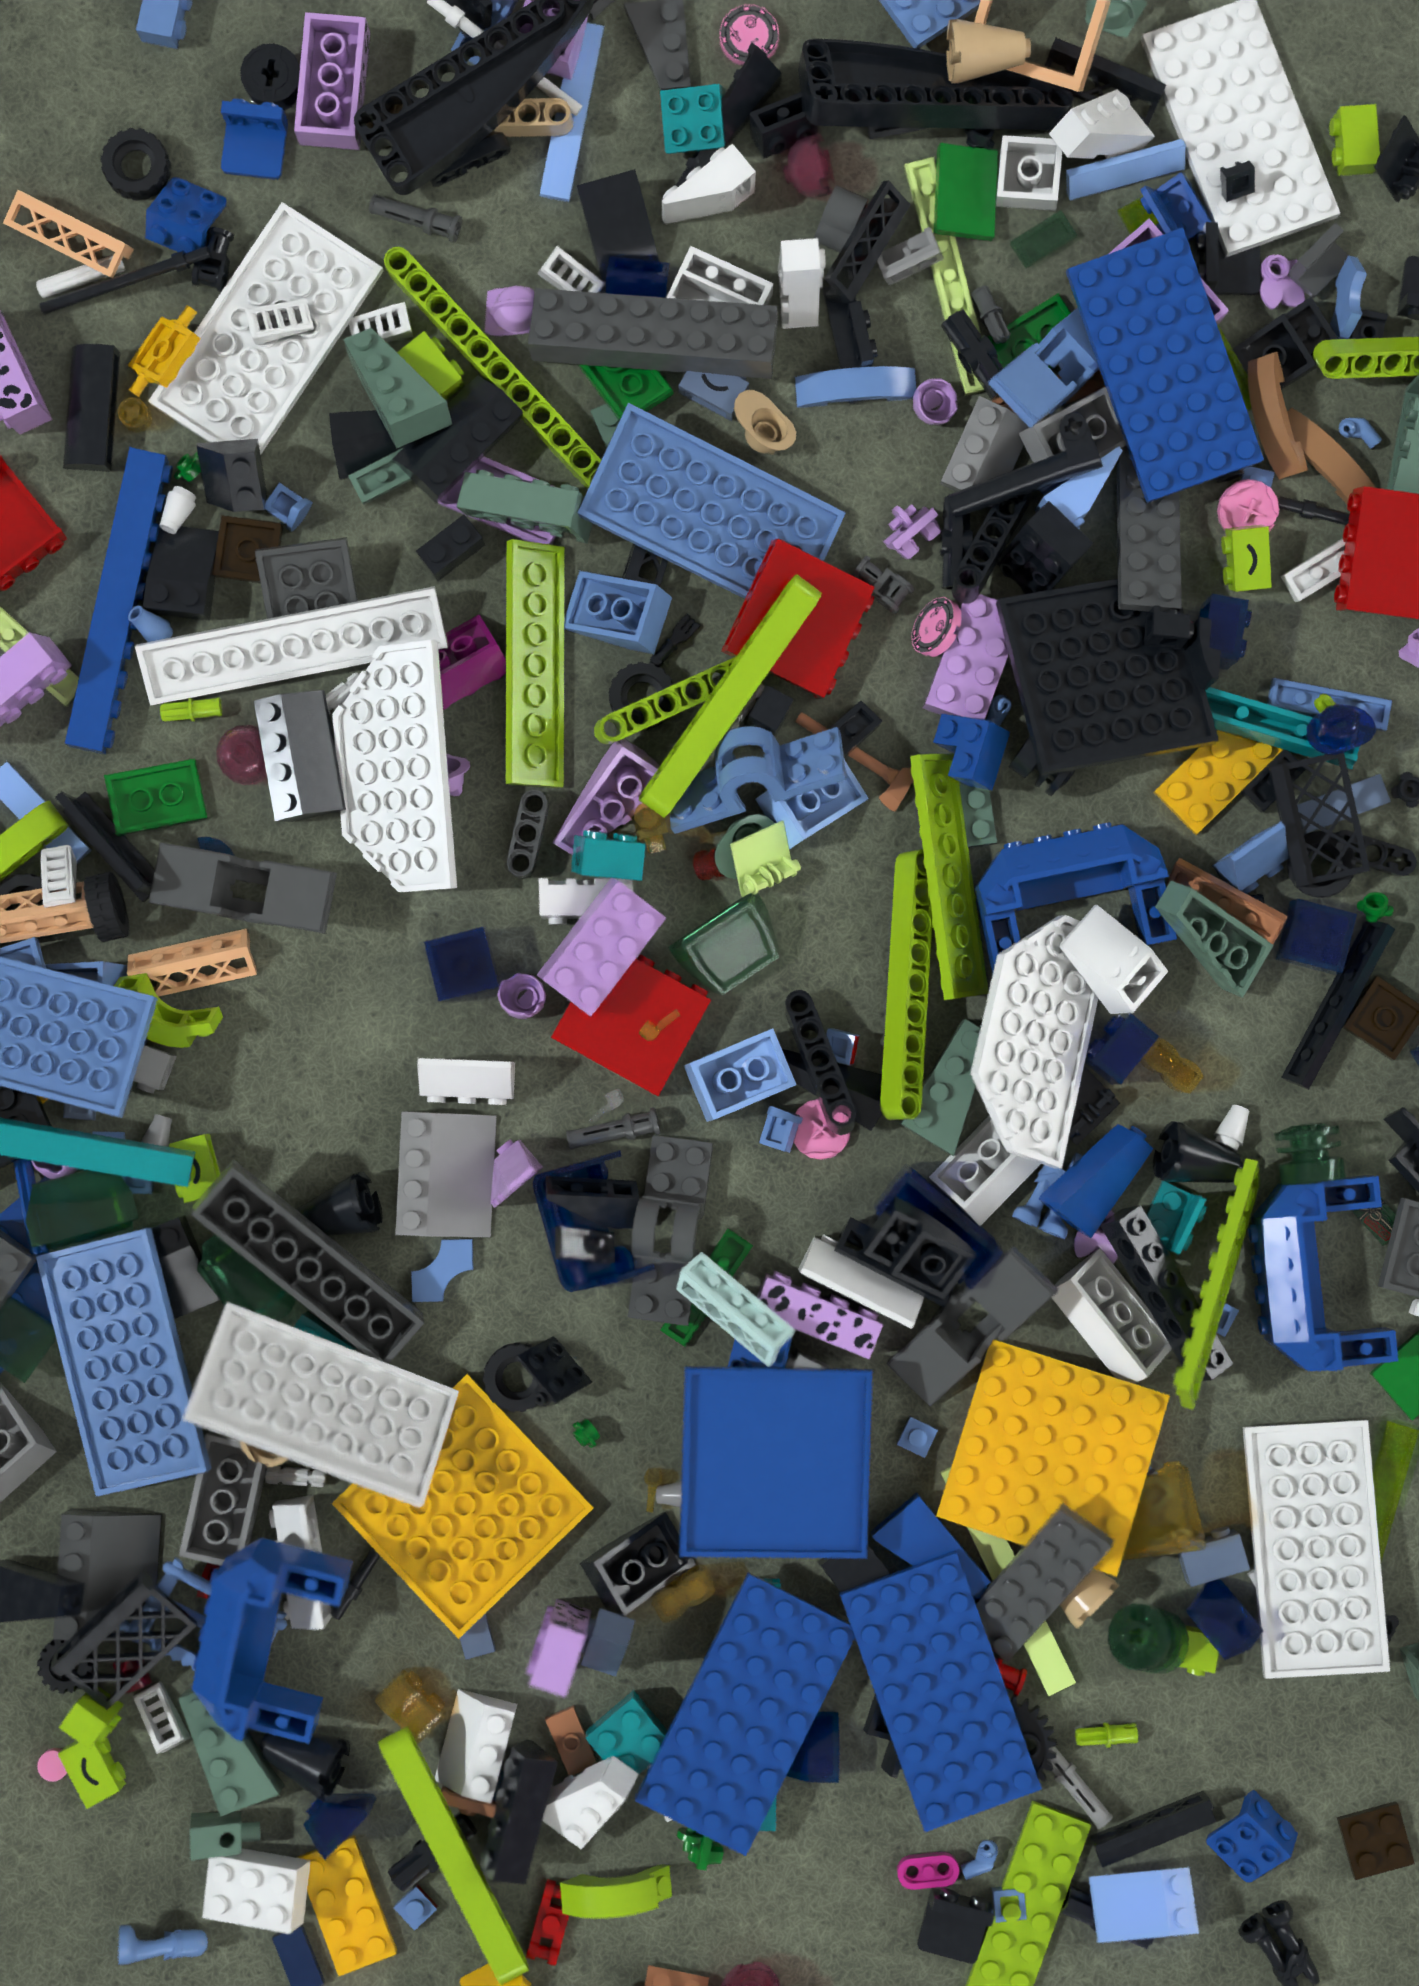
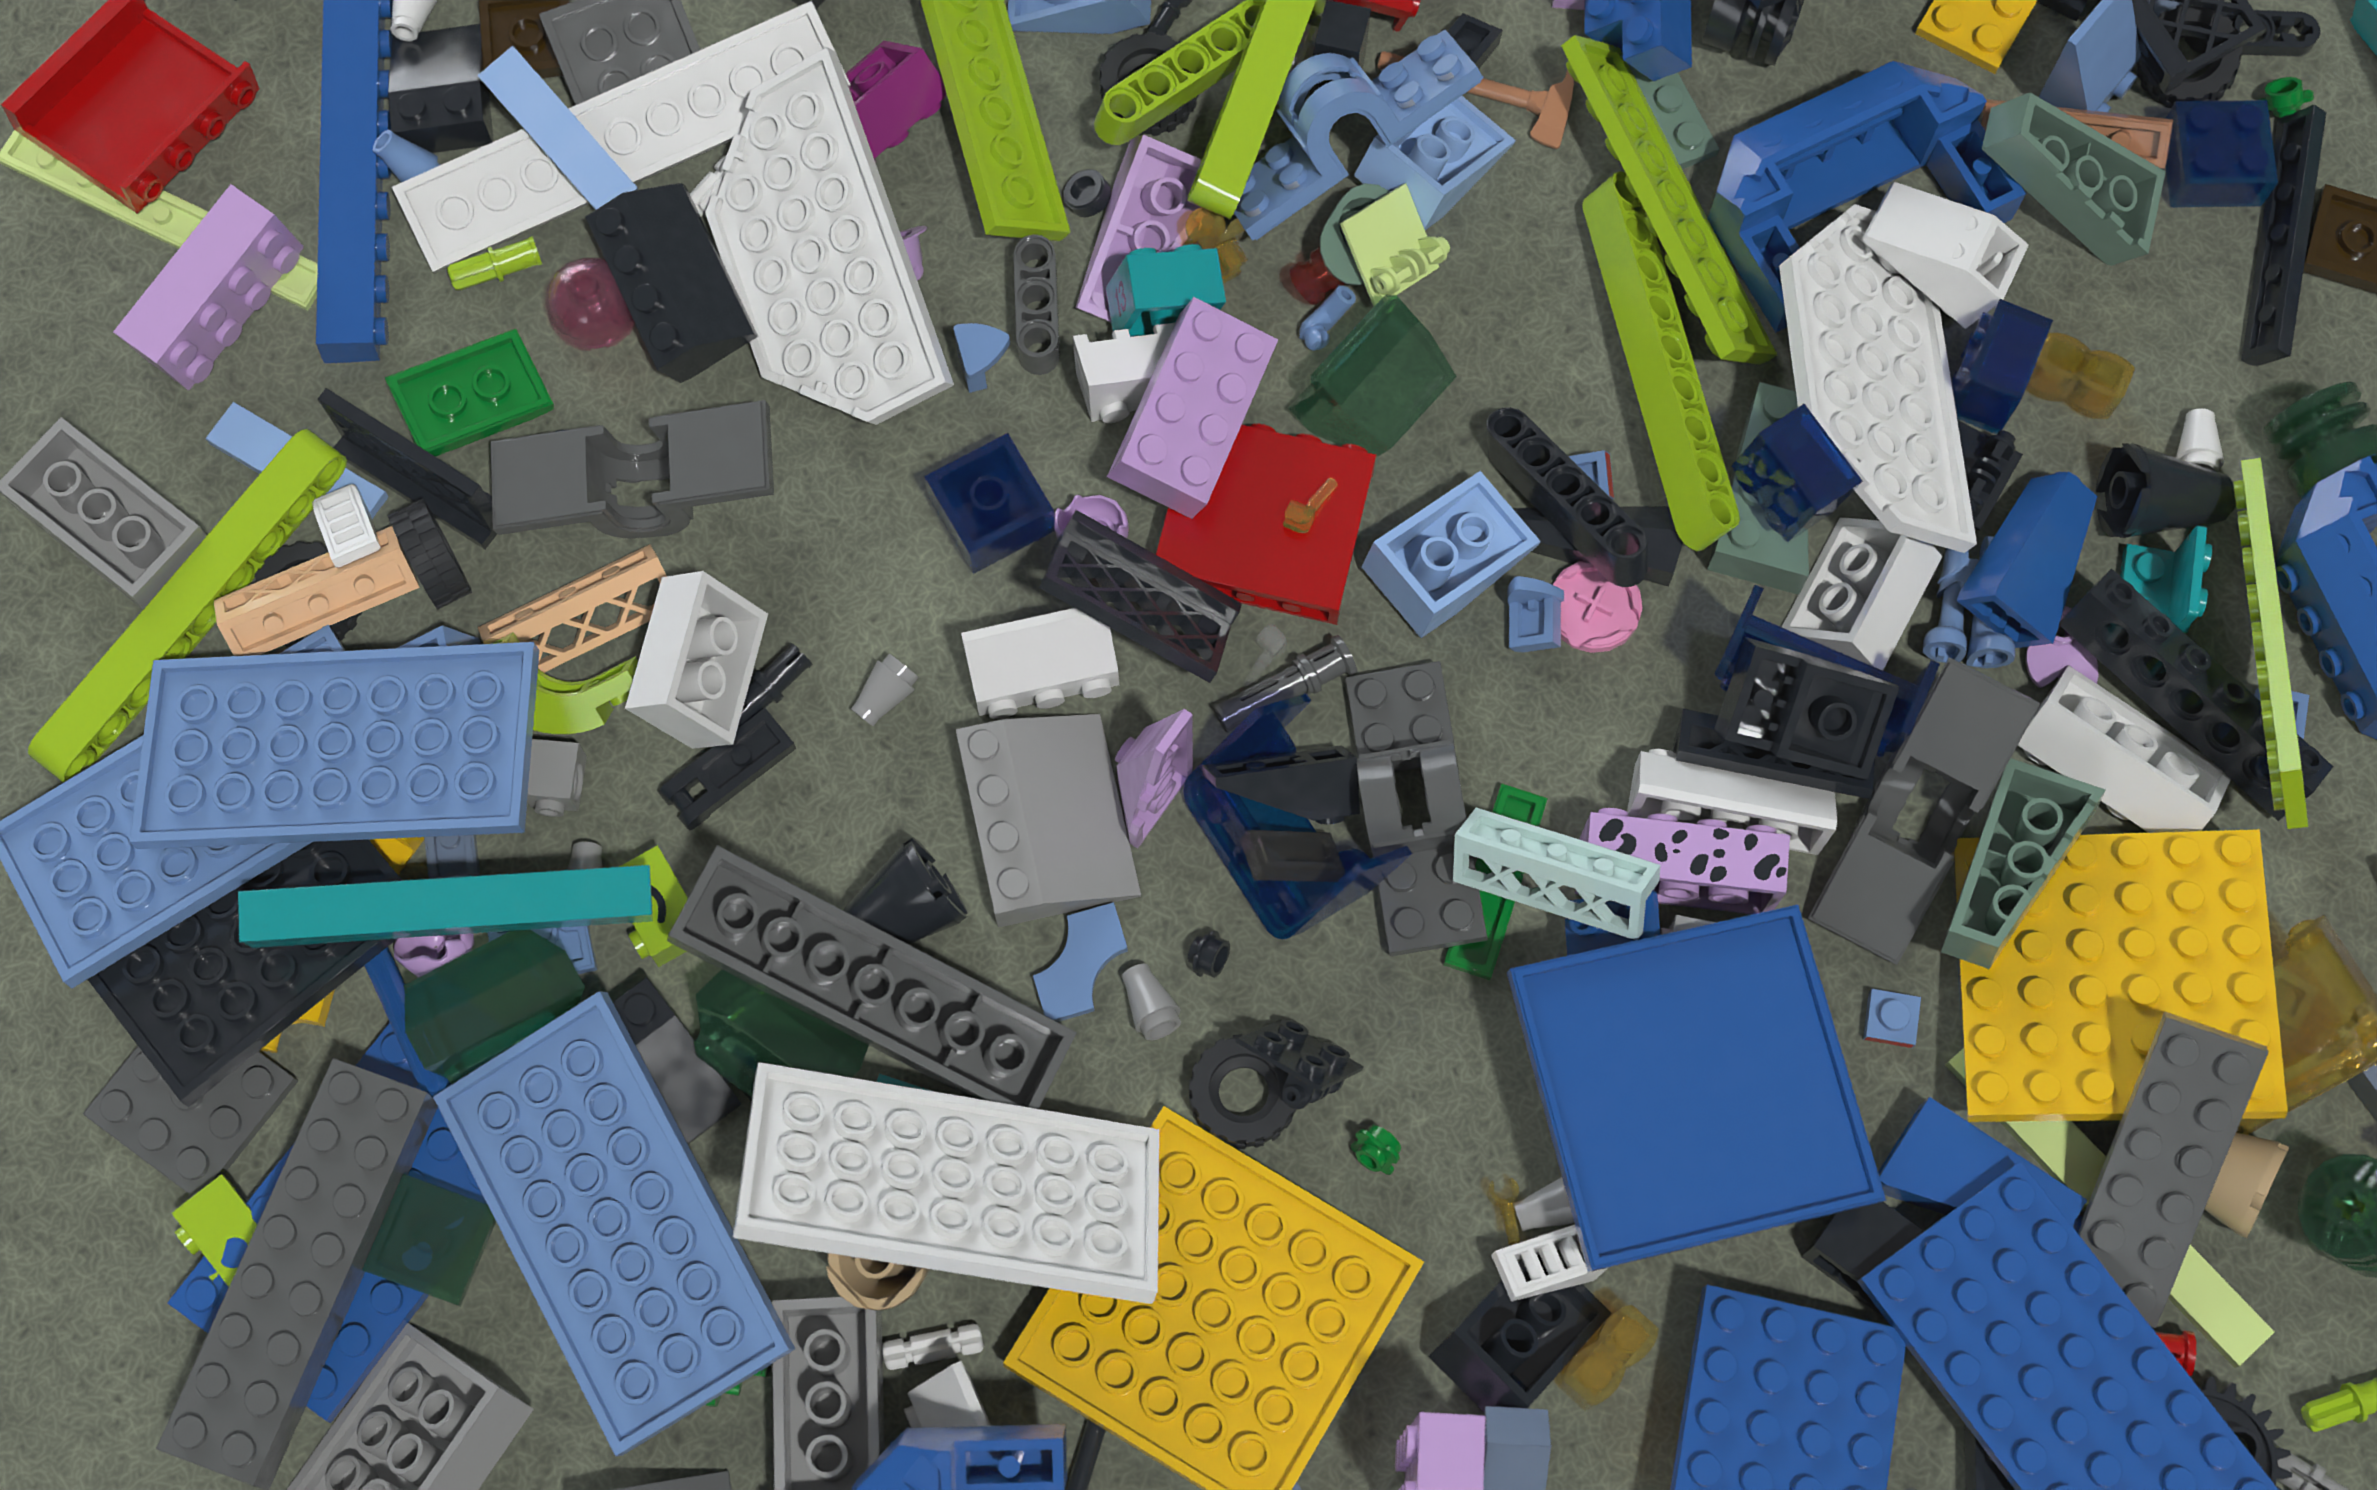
camera: 10 degrees left, 15 degrees down
none -> light blue tile [478,46,638,210]
none -> white brick [625,571,768,749]
none -> black plate [659,708,796,831]
none -> black pin [738,642,813,727]
none -> light grey cone [851,654,919,726]
none -> medium blue tile [953,323,1010,393]
none -> black fence [1039,510,1242,683]
none -> black tile [1063,169,1111,217]
none -> light grey cone [1121,963,1181,1041]
none -> black plate [1188,930,1230,978]
none -> medium blue arm [1299,285,1356,351]
none -> white slope [1491,1225,1608,1301]
none -> clear blue brick [1731,404,1863,542]
none -> sand green wedge [1941,758,2106,969]

